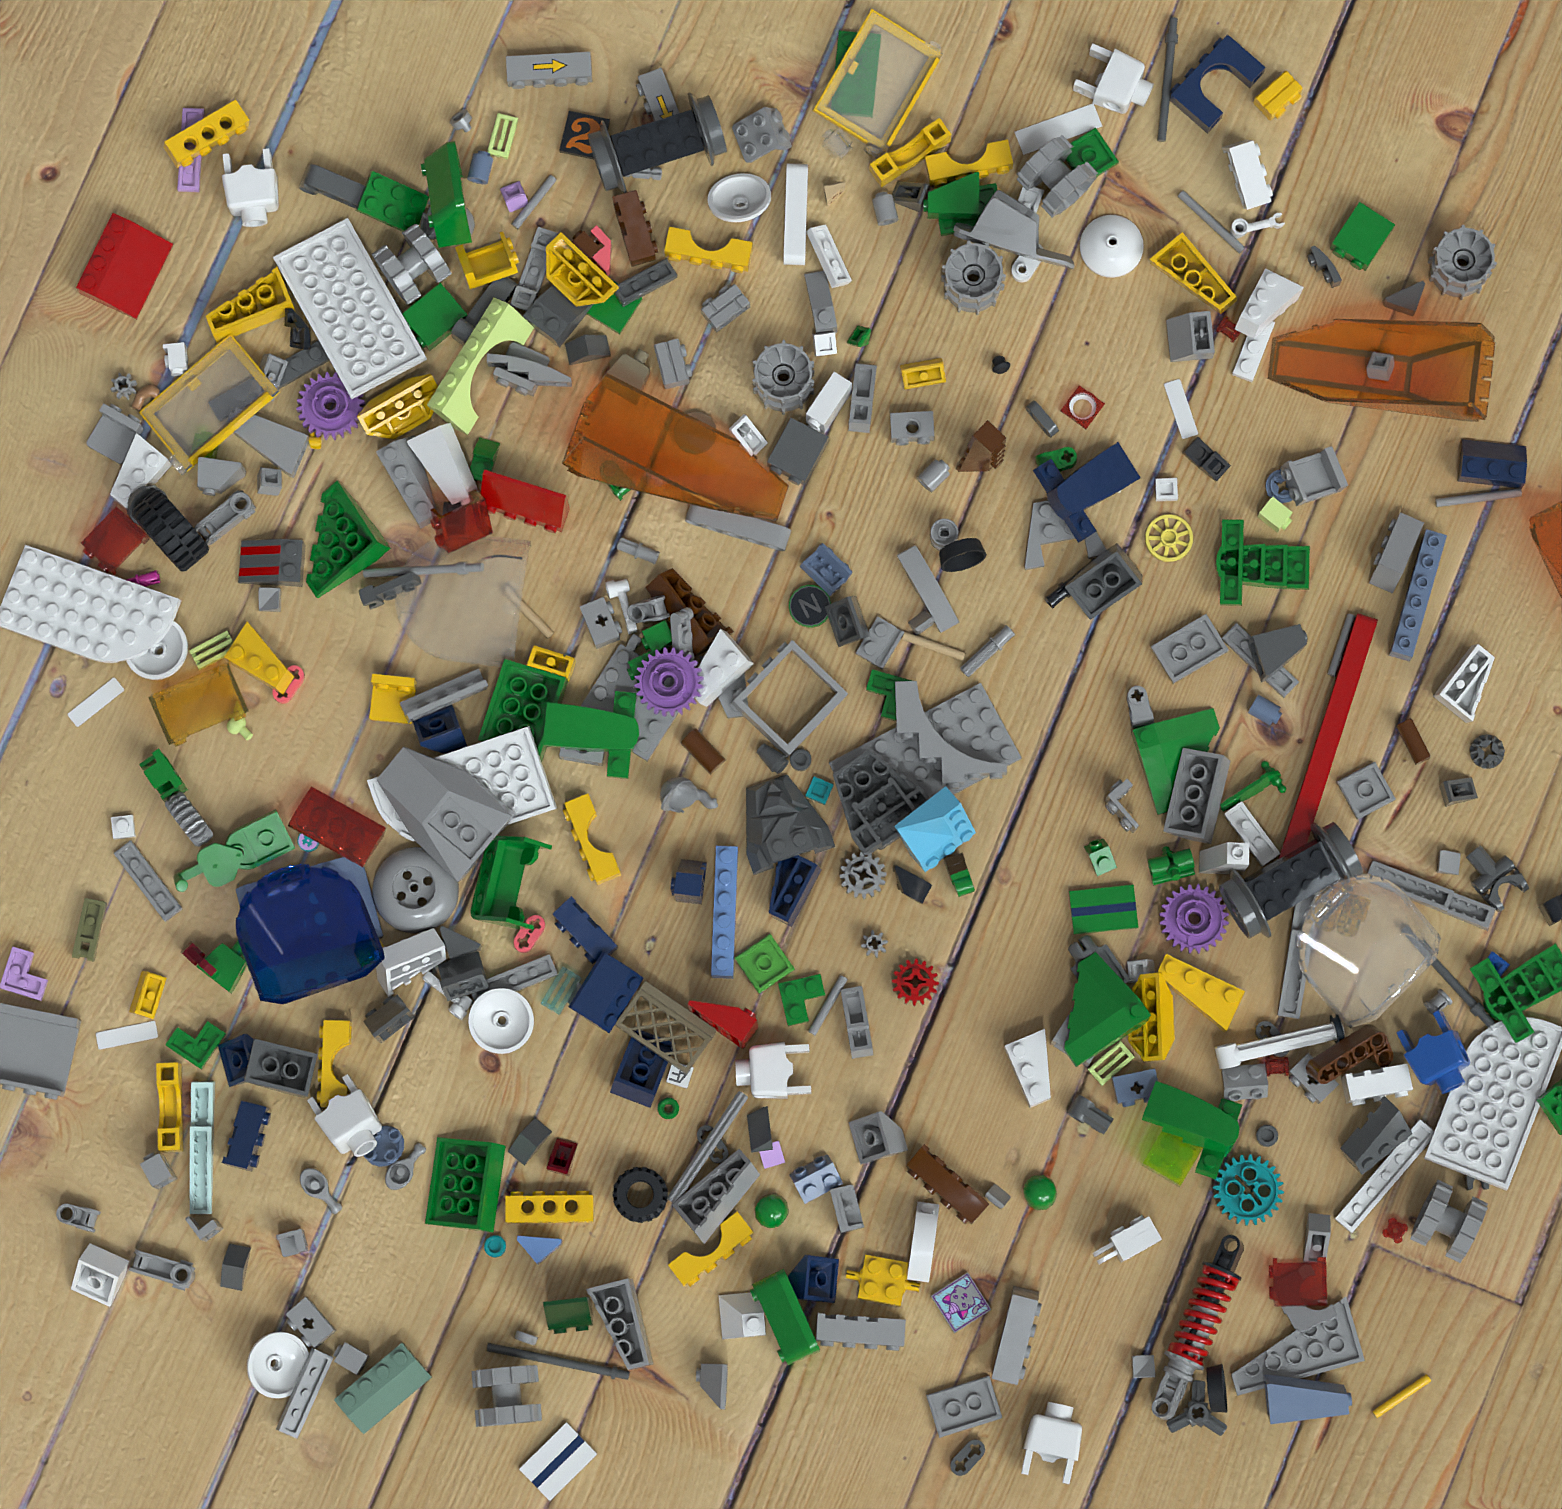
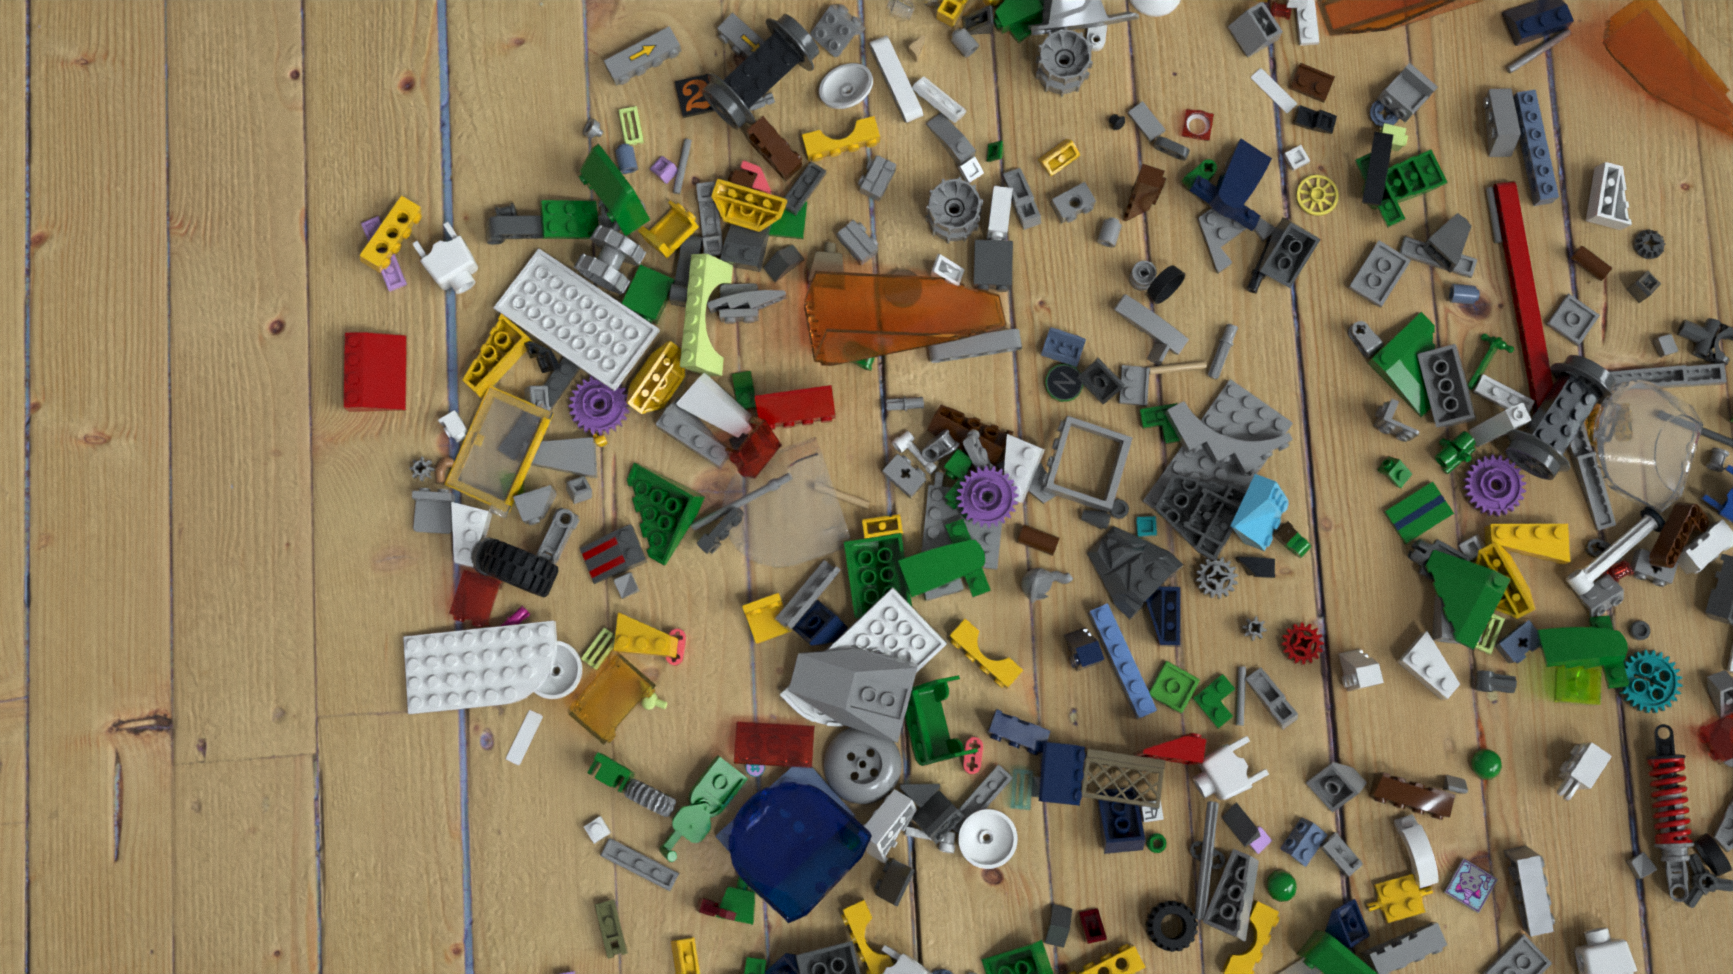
camera: 30 degrees left, 0 degrees up
none -> dark grey bush [495,202,518,216]
none -> light grey tile [1127,101,1165,142]
none -> reddish brown plate [1289,63,1335,103]
none -> white wedge [1339,649,1384,691]
none -> black slope [1362,132,1393,206]

